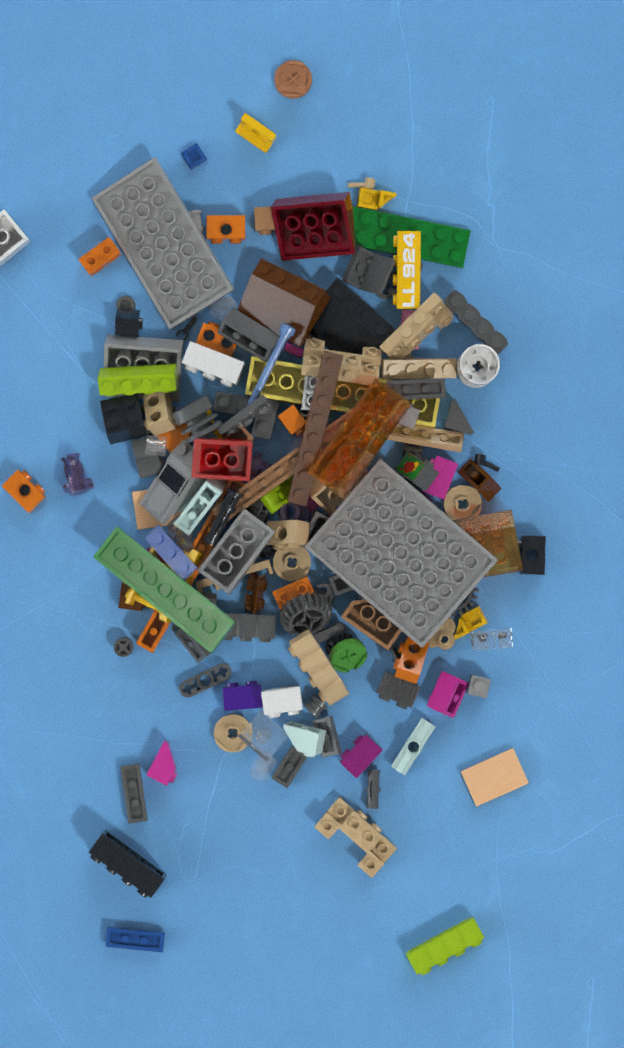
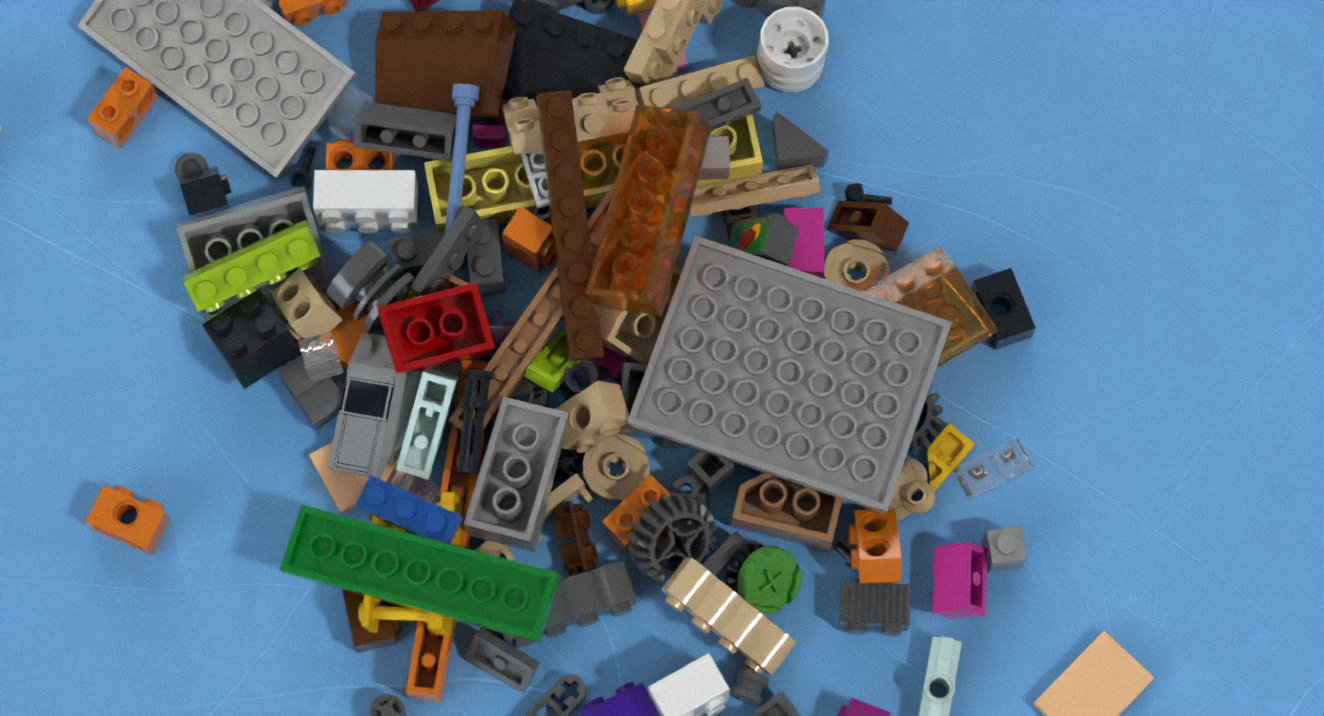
camera: 25 degrees left, 15 degrees down
clear purple piece [61,453,95,496] -> none

